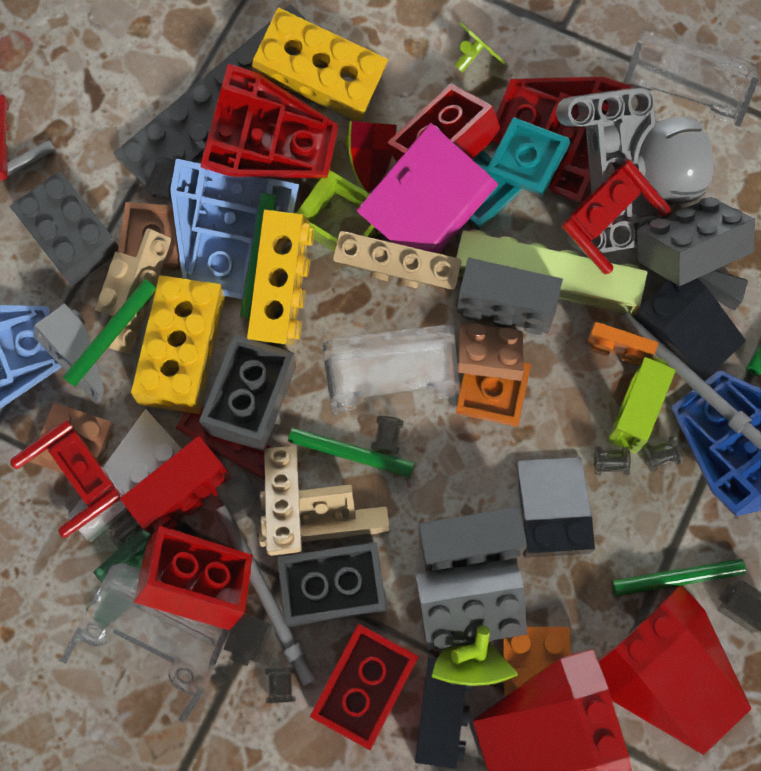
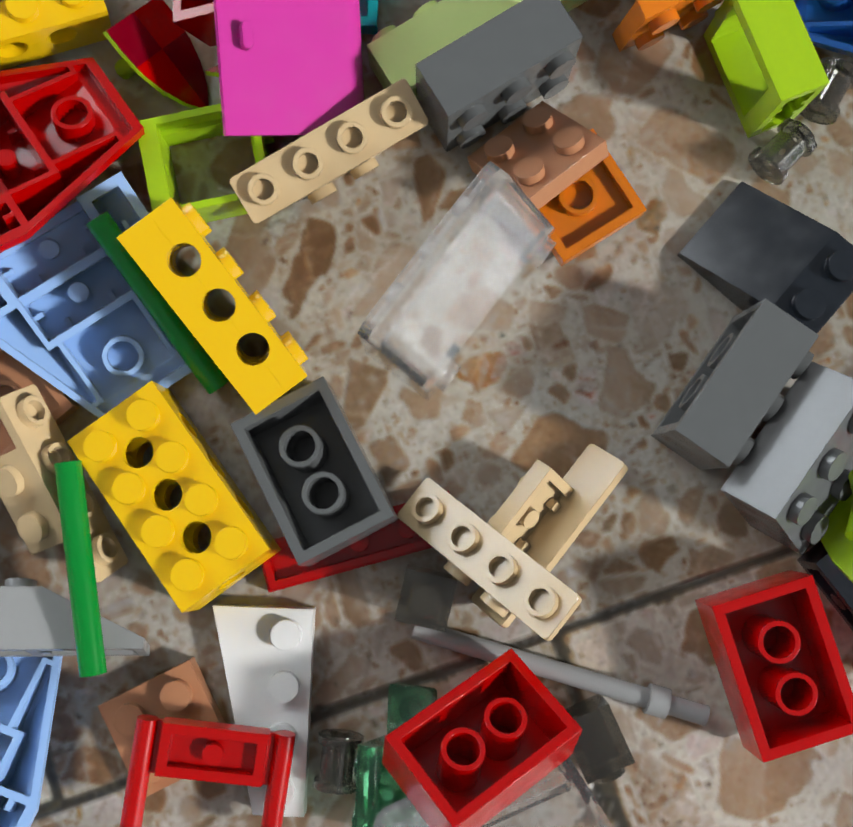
camera: 50 degrees left, 10 degrees up
red brick [119,436,232,535] -> none
clear smoke bush [265,667,296,703] -> none
dark grey brick [277,542,387,627] -> none
green piece [288,427,415,478] -> none
clear smoke bush [371,416,404,454] -> none

